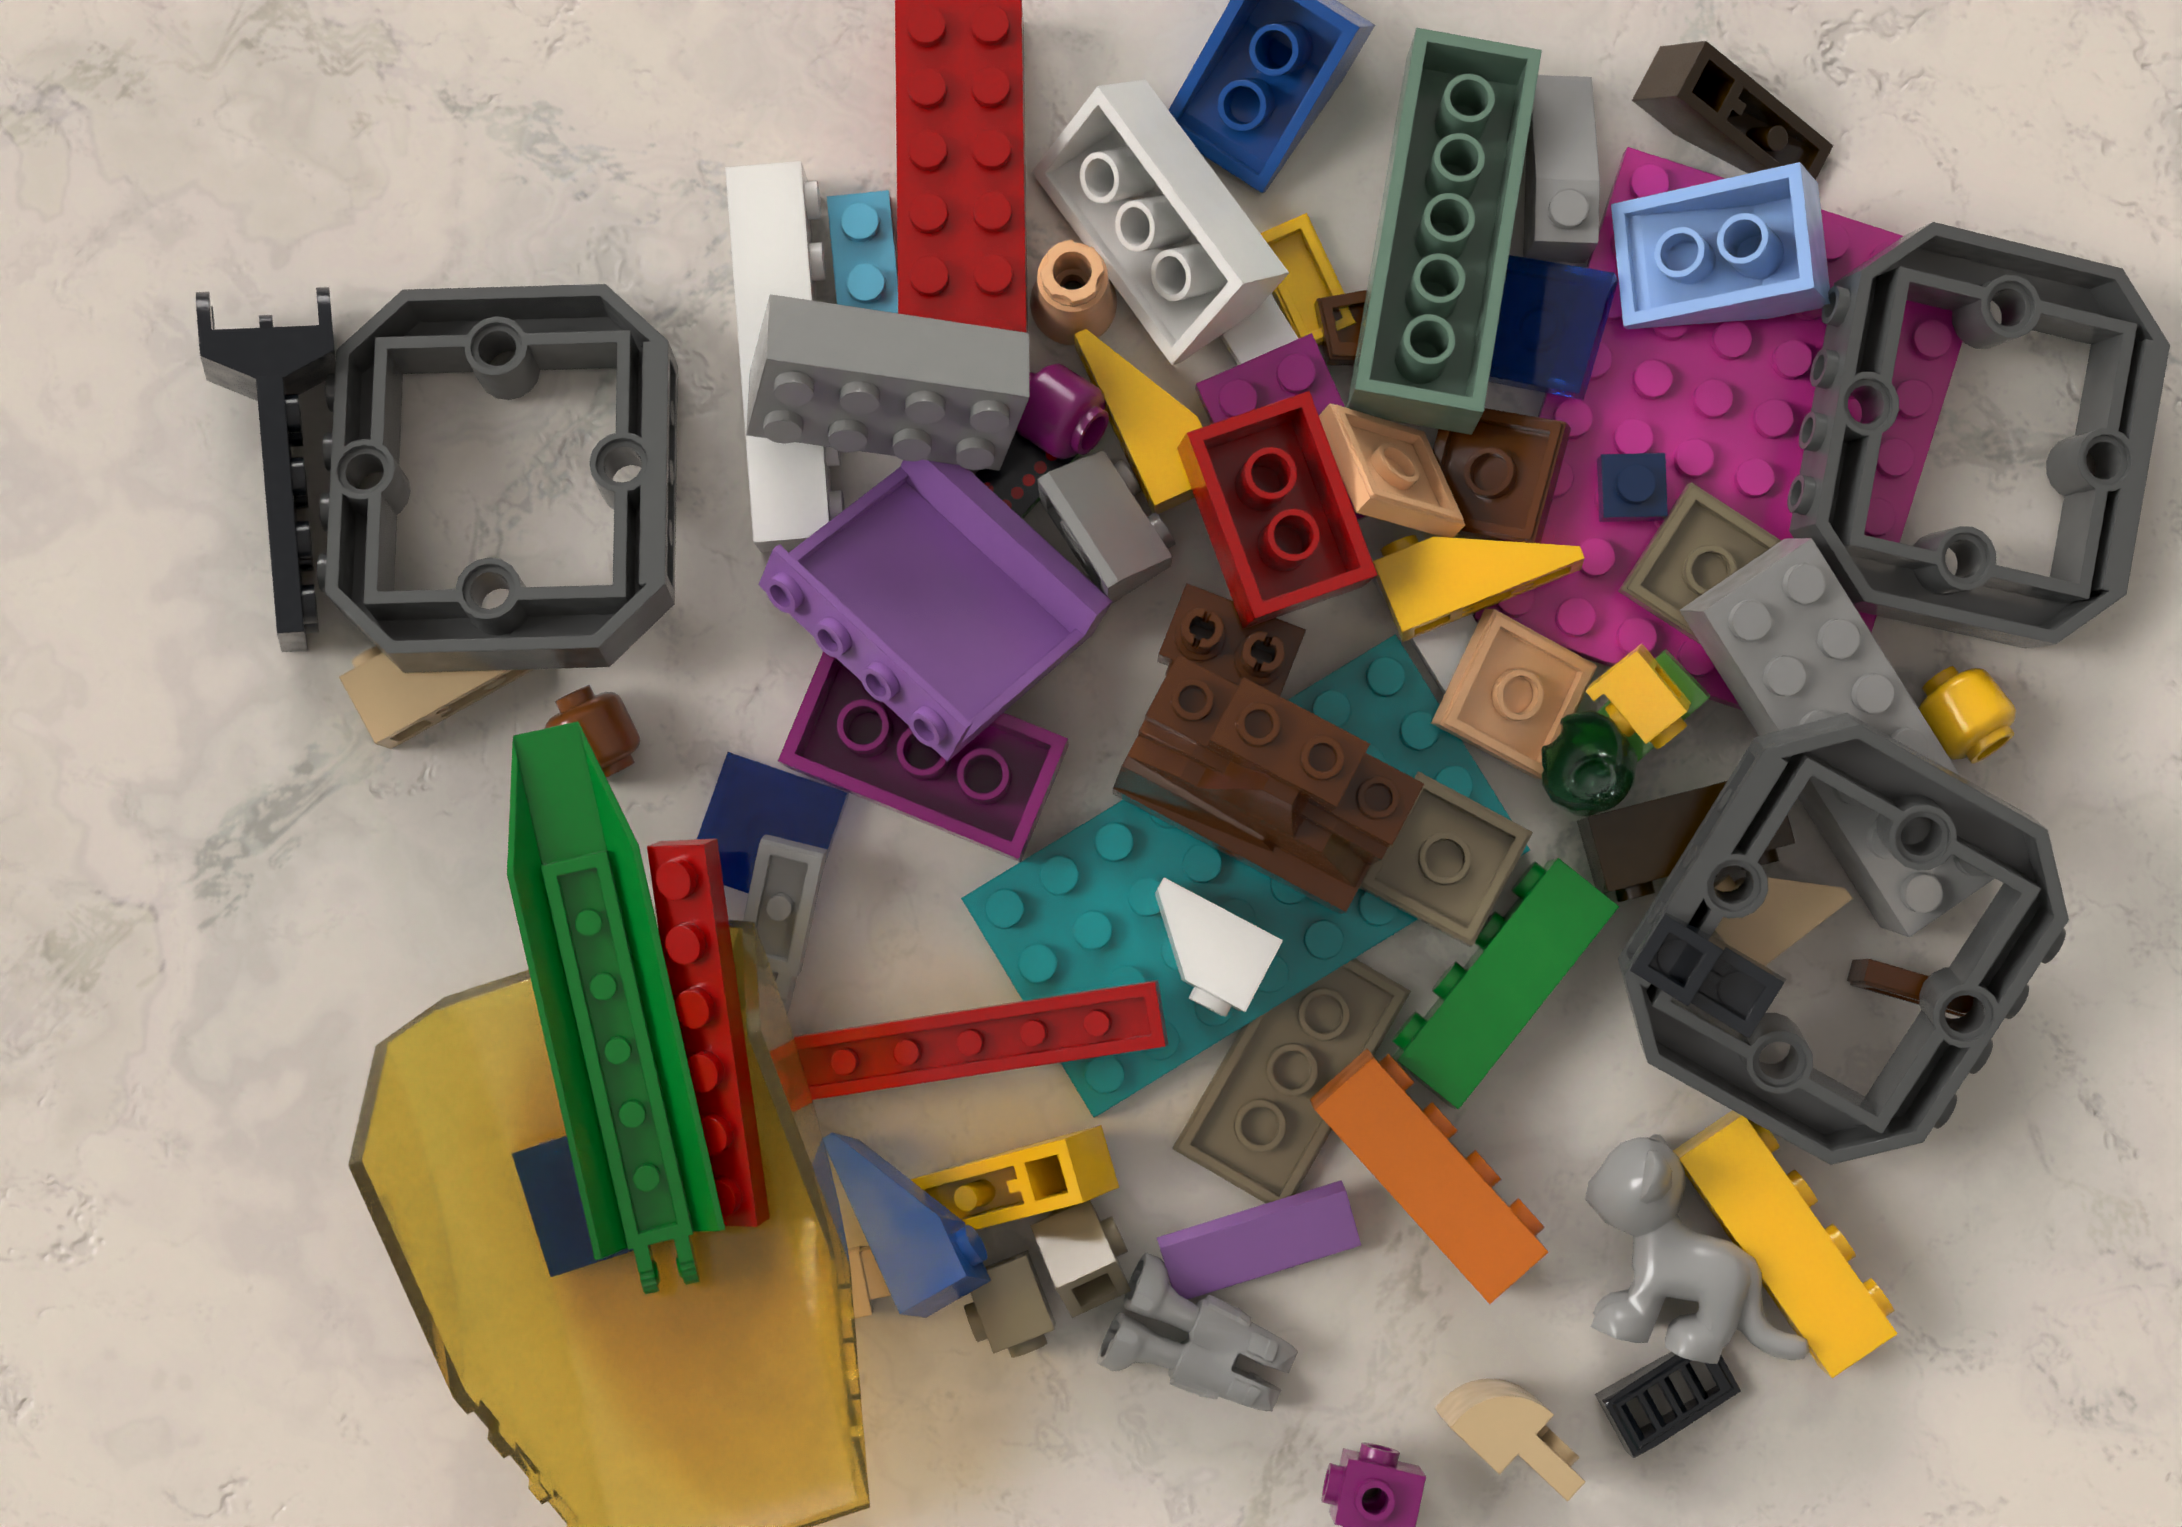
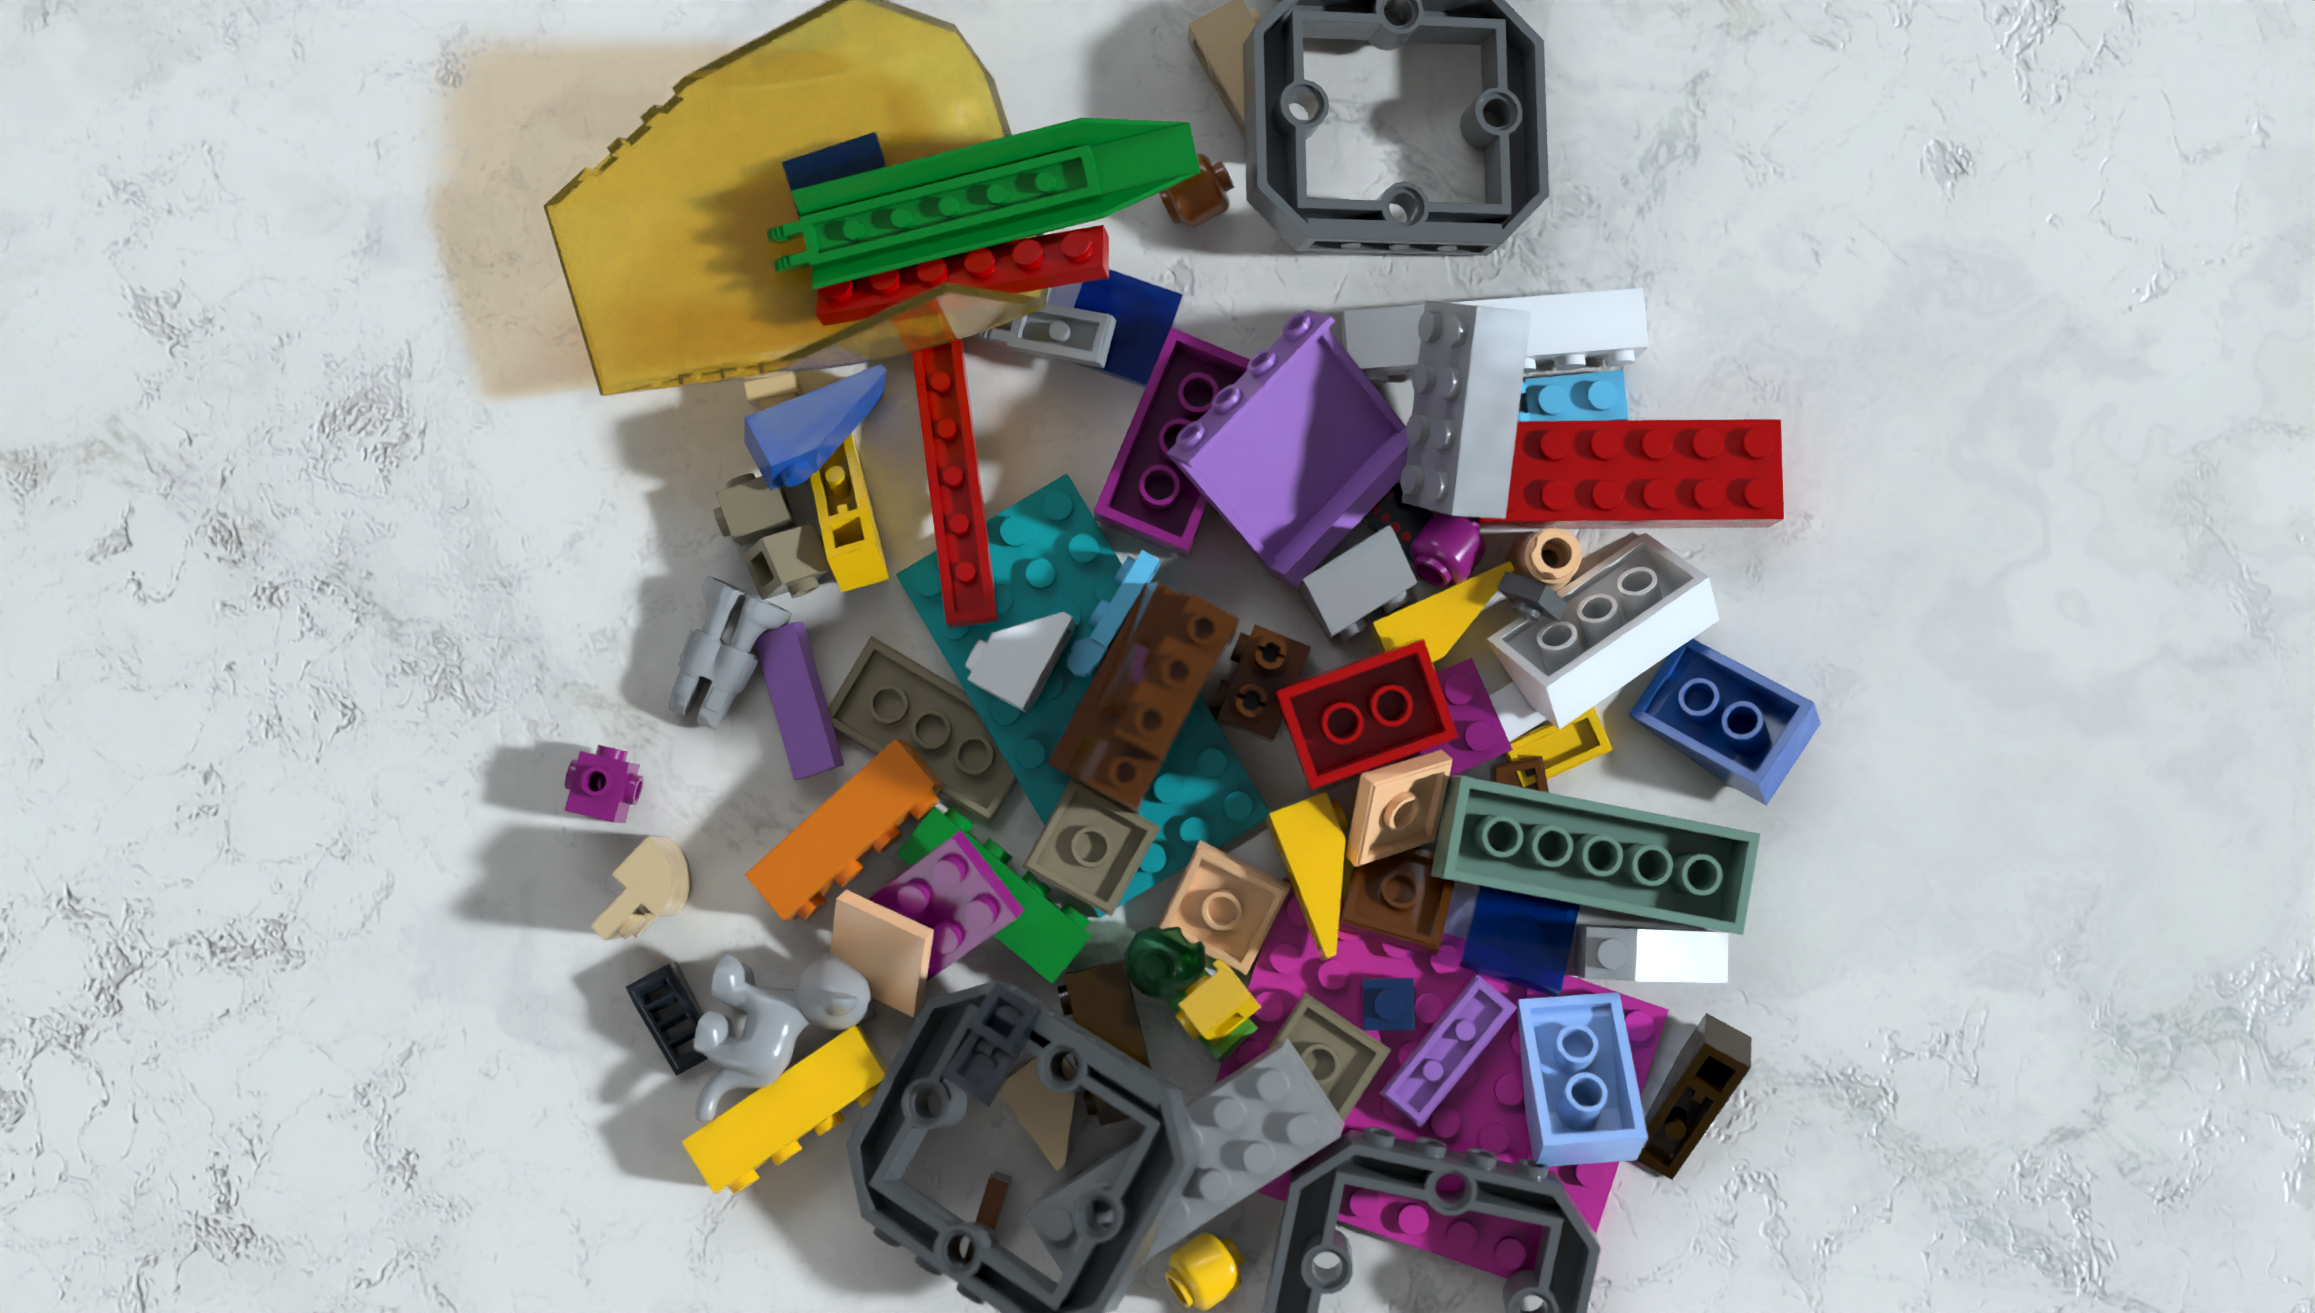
camera: 90 degrees right, 0 degrees up
none -> light nougat tile [830,890,934,1017]
none -> magenta plate [866,830,1024,981]
none -> medium azure hinge [1066,550,1160,679]
none -> medium lavender tile [1379,974,1517,1127]
none -> dark grey plate [1497,571,1568,622]

